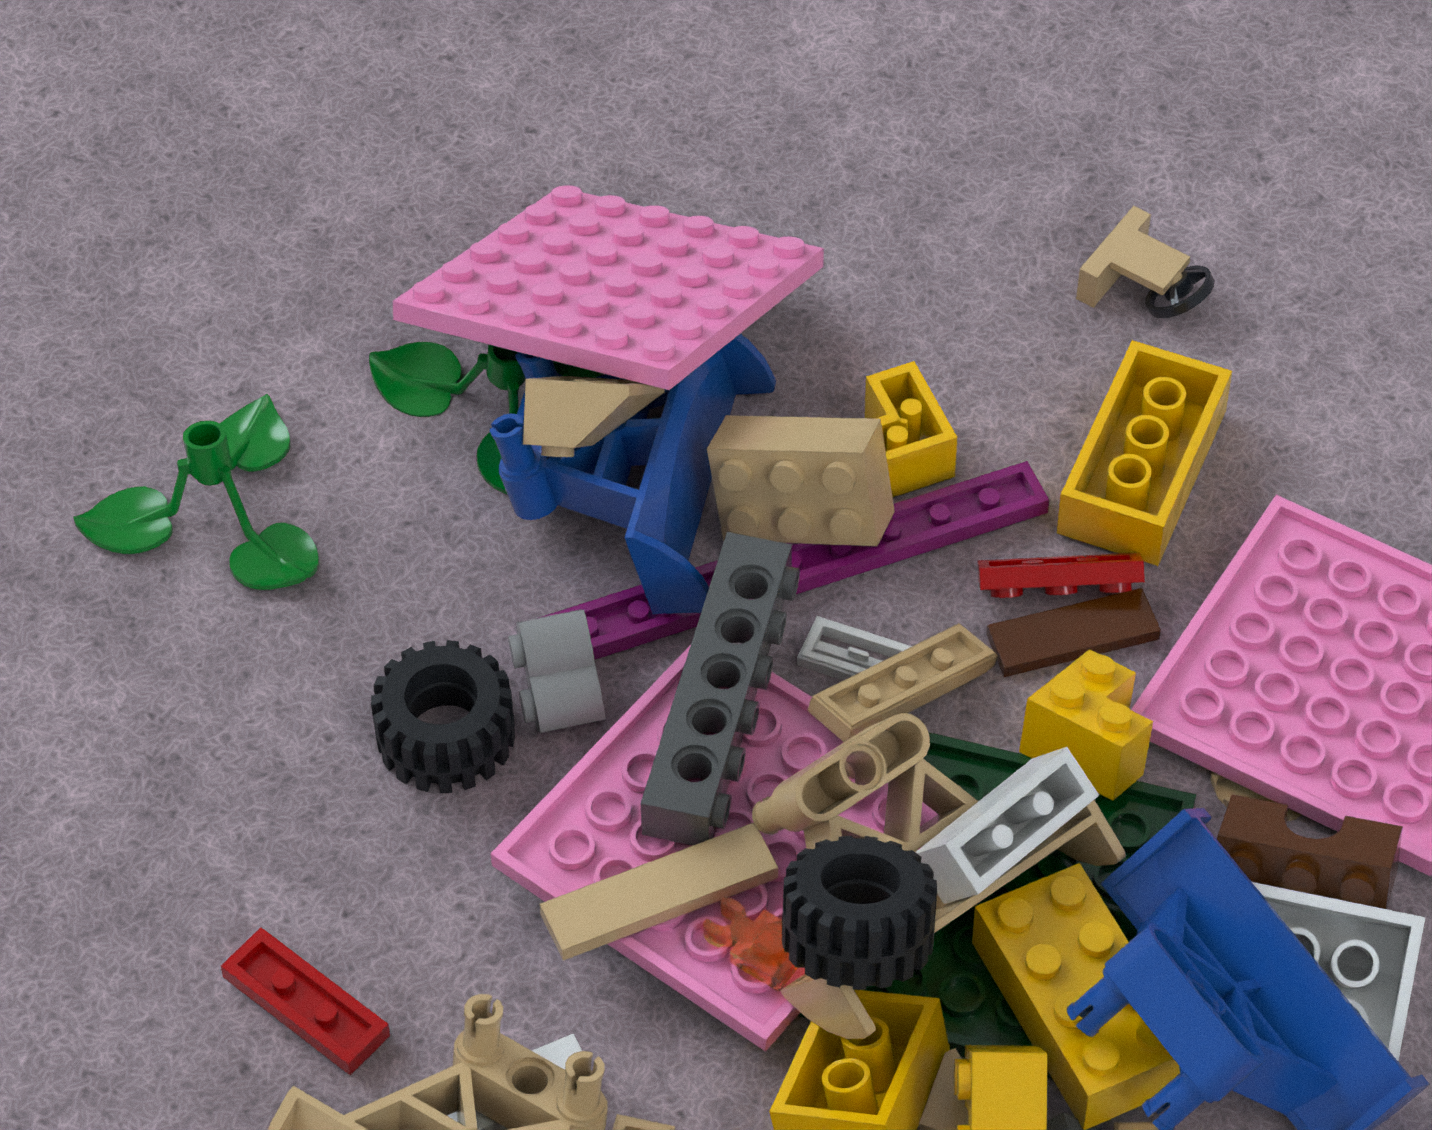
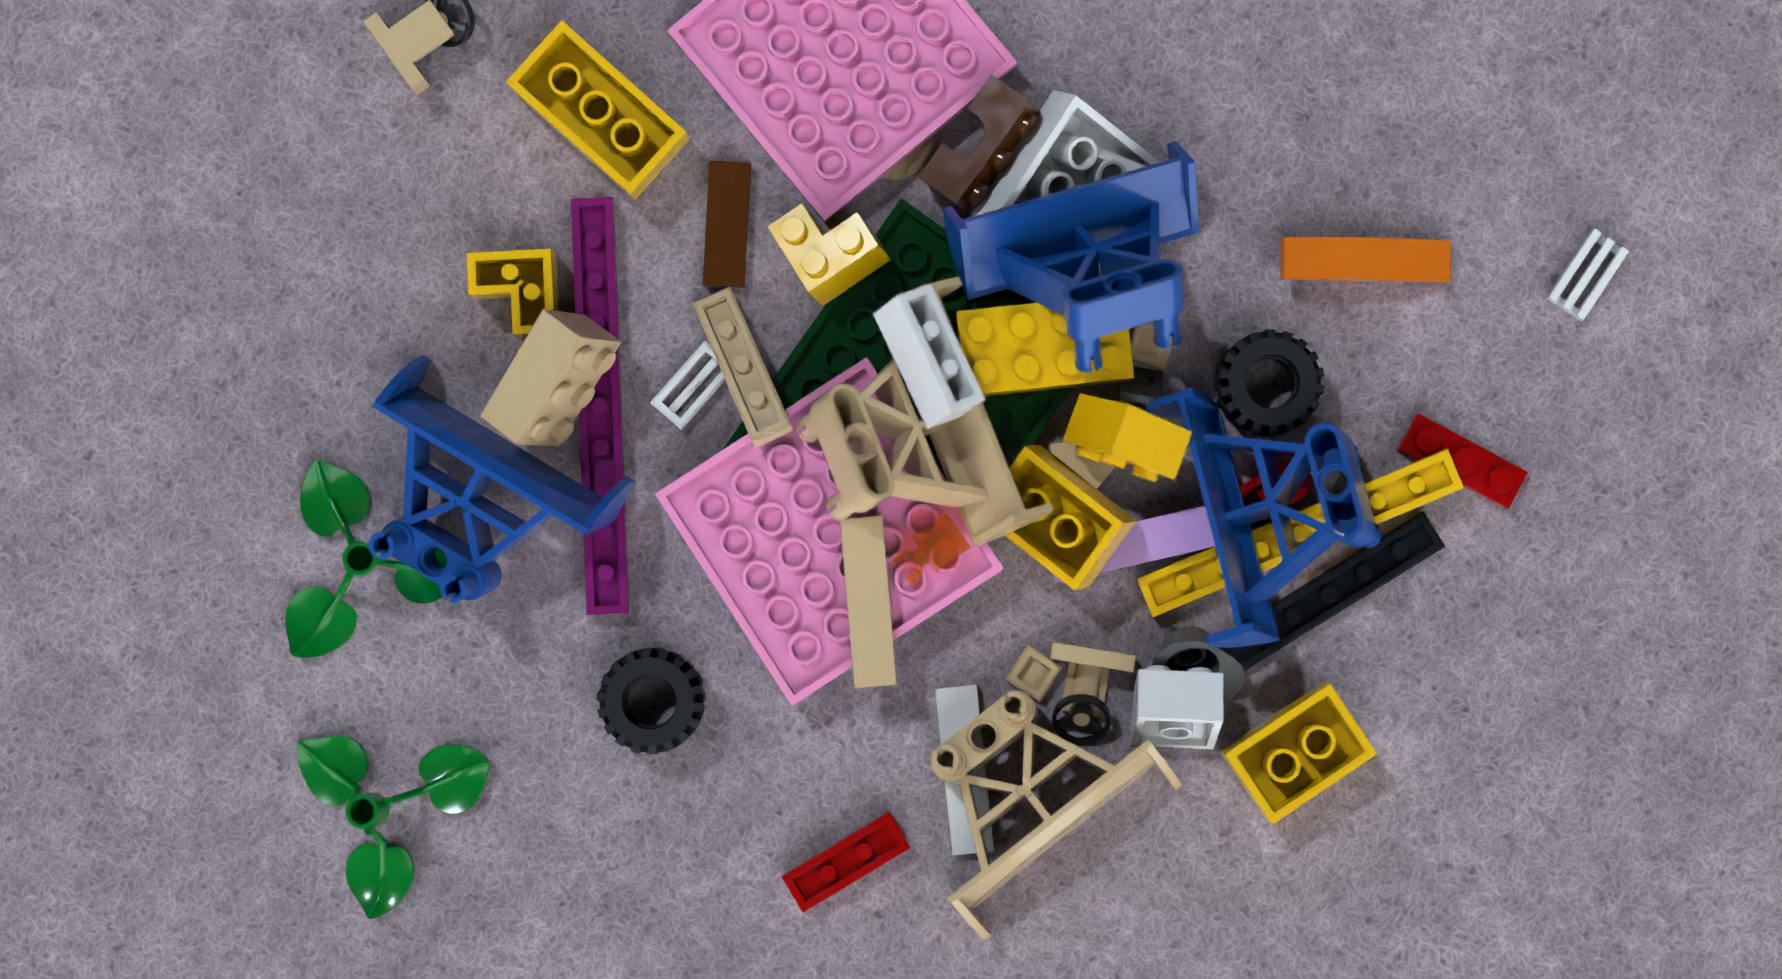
camera: 70 degrees left, 35 degrees up
bright pink plate [393,185,824,390] -> none
light grey brick [508,609,606,733] -> none
tan slope [523,376,664,457] -> none
dark grey brick [640,532,800,846] -> none
black tyre [782,836,937,990] -> none
red plate [977,553,1145,598] -> none

